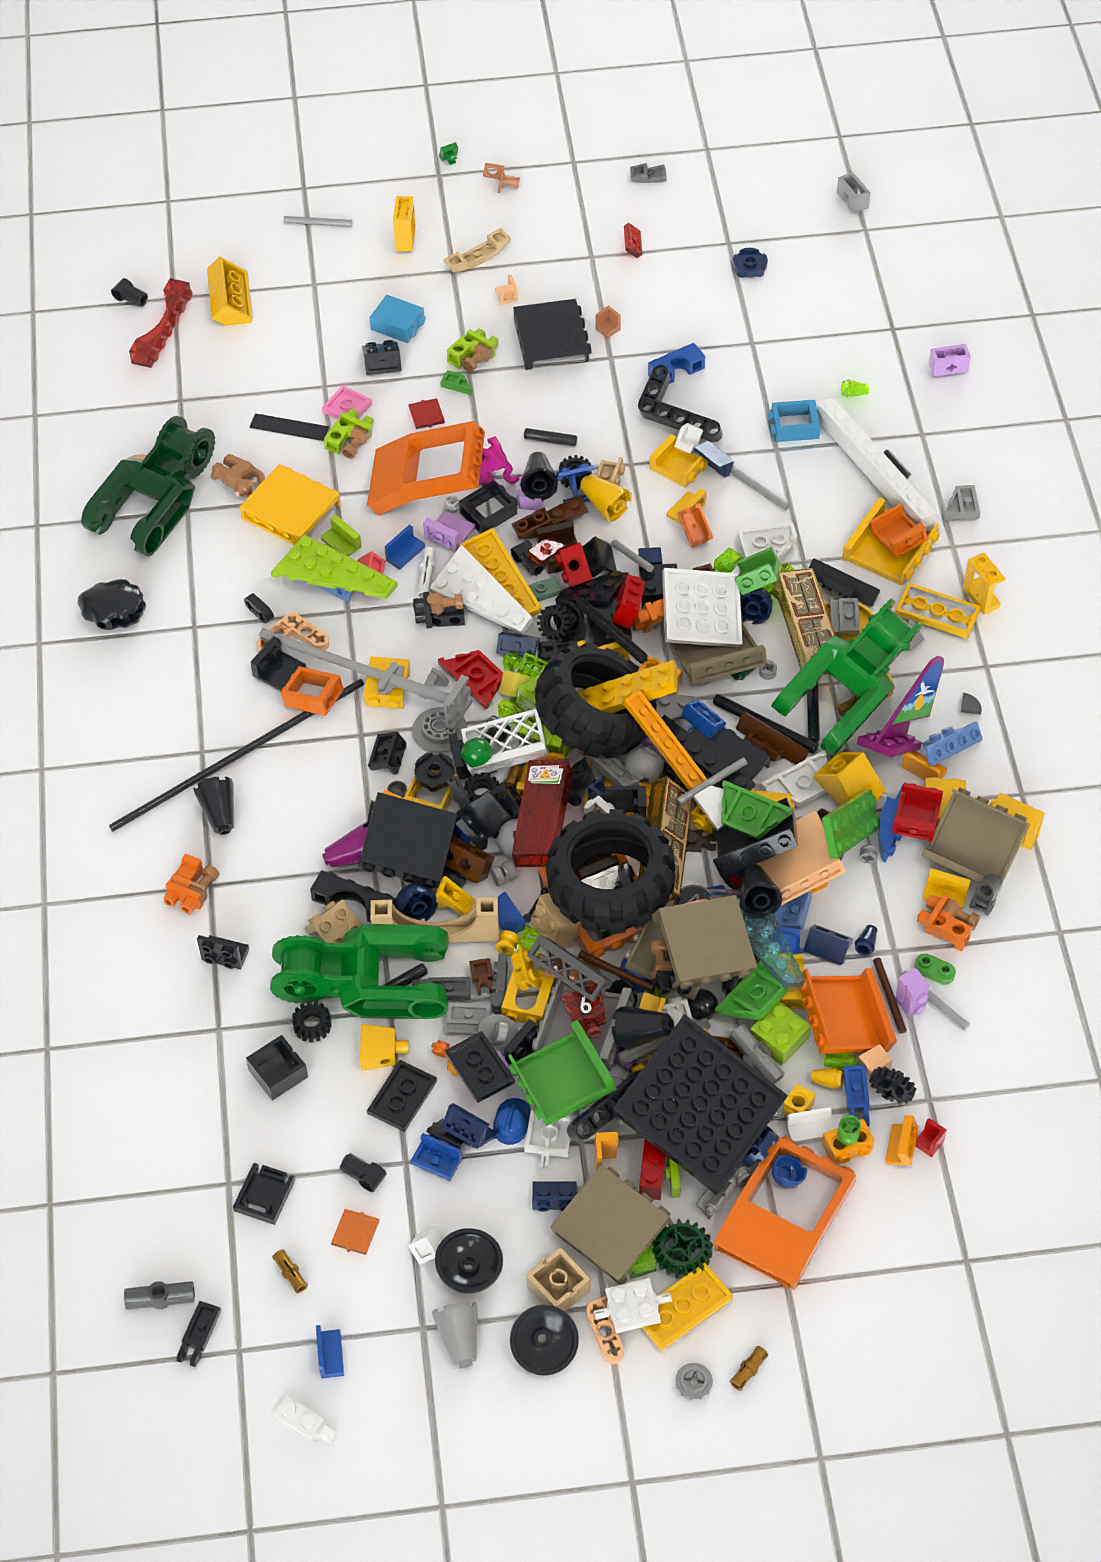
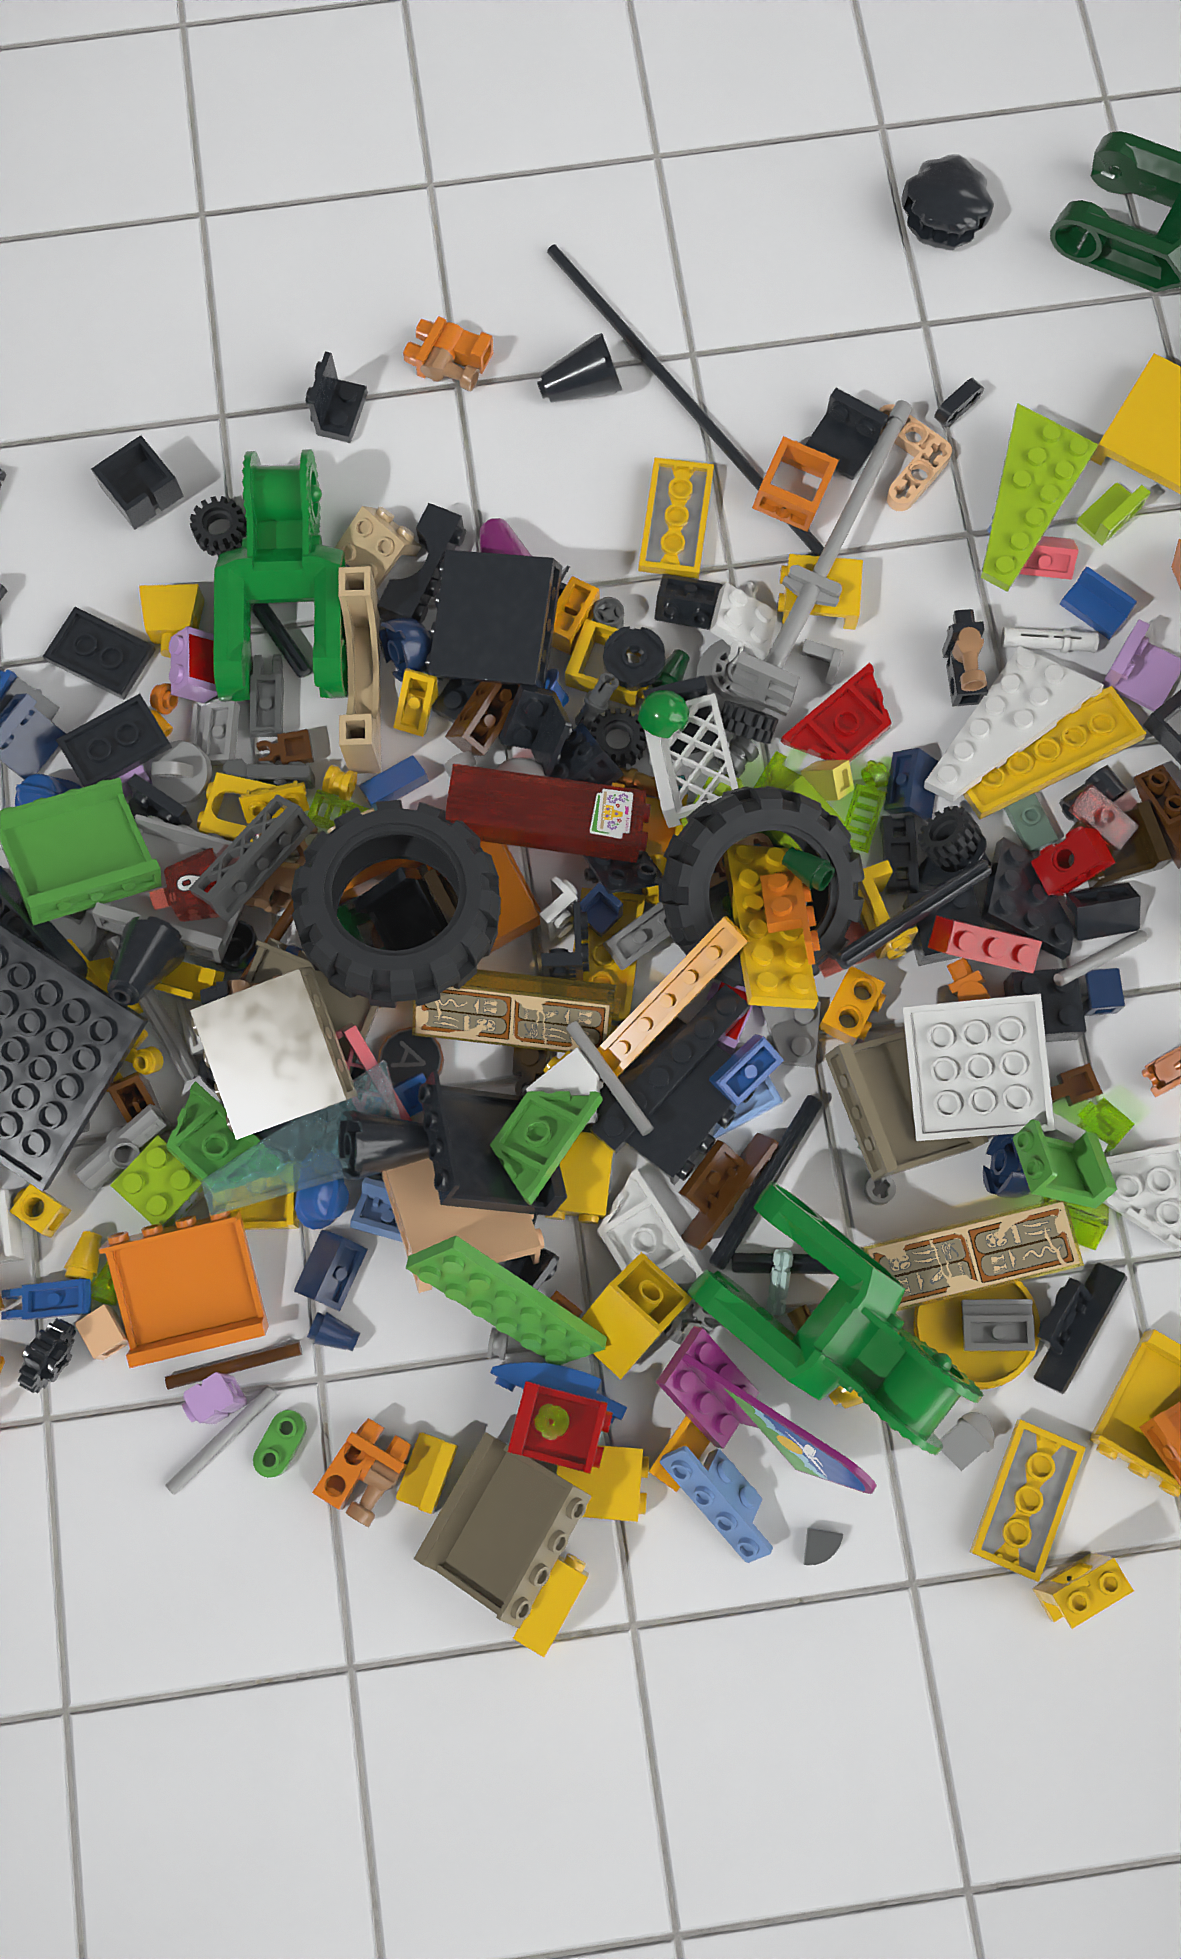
camera: 90 degrees right, 20 degrees up
light grey cylinder [622,745,664,783] -> none
dark grey piece [969,874,1001,916] -> none
none -> lavender brick [169,626,217,703]
none -> clear neon green plate [535,1404,569,1440]
none -> yellow piece [638,457,714,579]
none -> white plate [709,582,778,664]
none -> black tyre [721,701,779,744]
none -> orange bracket [760,848,820,965]
none -> light aqua axle [766,1249,793,1316]
none -> dark green cone [782,847,835,891]

